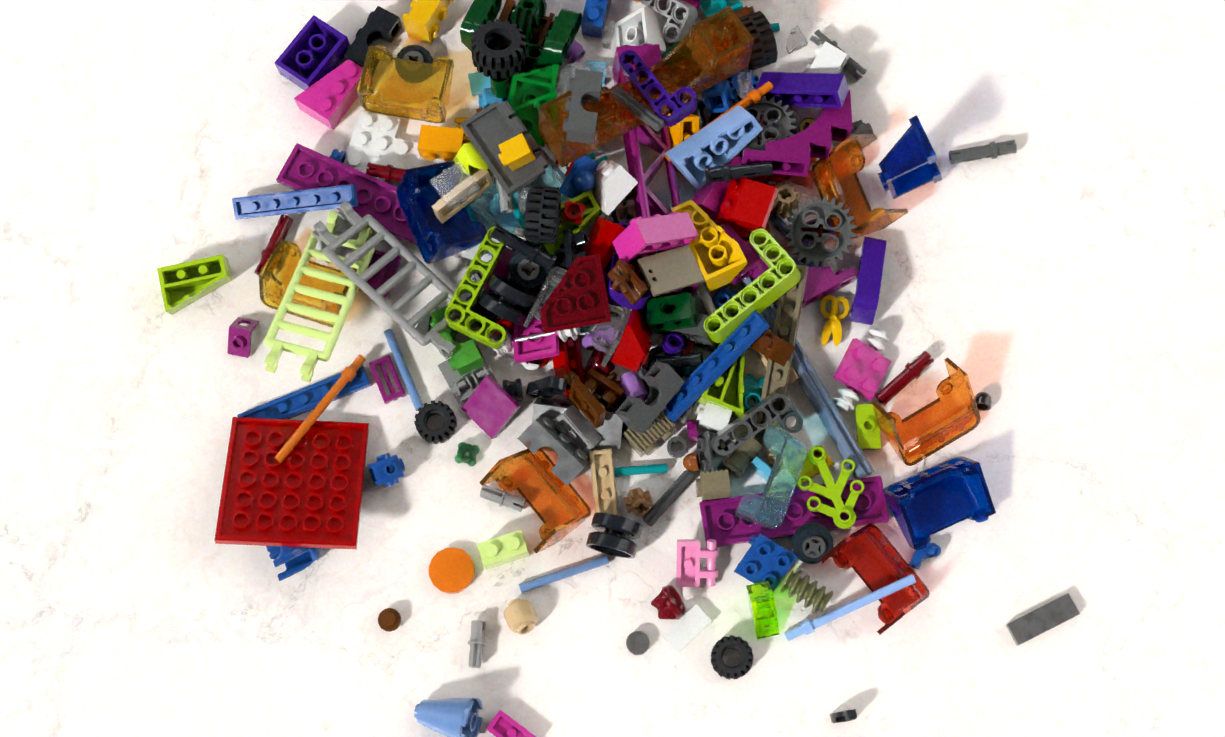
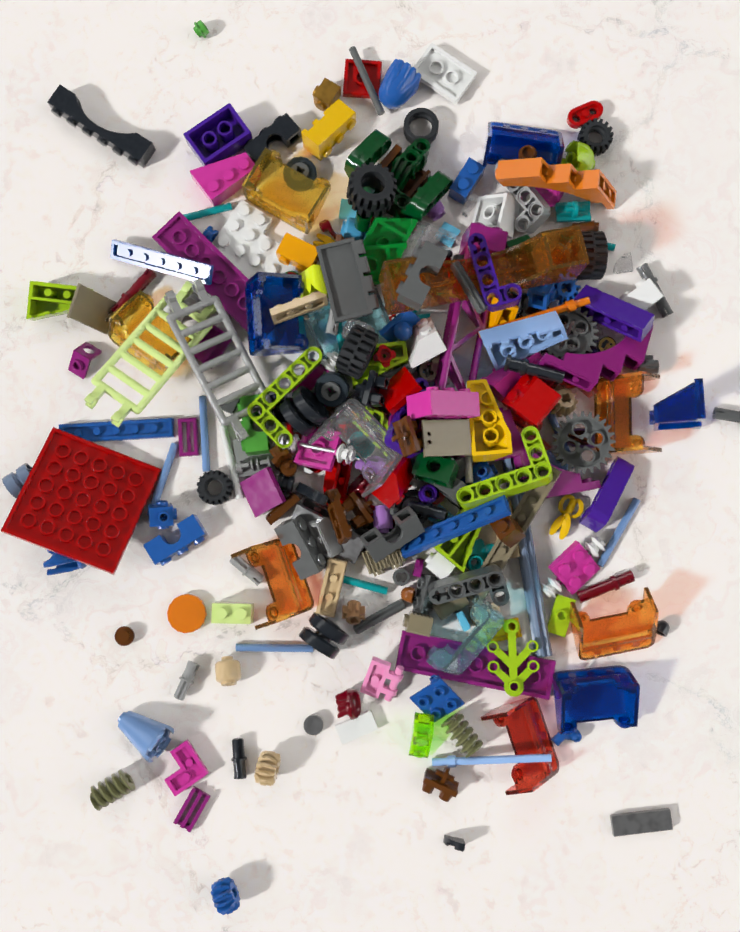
camera: 15 degrees right, 10 degrees up
orange bar [274,354,366,463] -> none
dark red pin [366,162,433,187] -> none
clear piece [429,162,481,209] -> none
clear green plate [455,442,480,466] -> none
black pin [490,224,558,273] -> none
yellow brick [498,133,536,171] -> none
dark red plate [539,253,612,334] -> none
black tyre [711,635,753,680] -> none
clear pin [737,72,754,99] -> none
black wheel [792,523,833,564] -> none
none -> sand blue wheel [2,463,32,498]
none -> black arch [47,84,156,168]
none -> dark tan container [67,283,117,334]
none -> blue arch [143,514,208,566]
none -> medium blue bar [146,443,179,515]
none -> teal bar [183,202,233,221]
none -> white bar [219,425,243,500]
none -> black axle [231,738,247,779]
none -> tan gear [254,751,281,786]
none -> reddish brown tile [265,492,300,525]
none -> reddish brown hips [269,445,298,477]
none -> dark red hand [319,220,336,240]
none -> reddish brown hips [422,766,459,802]
none -> medium blue bar [596,498,641,567]

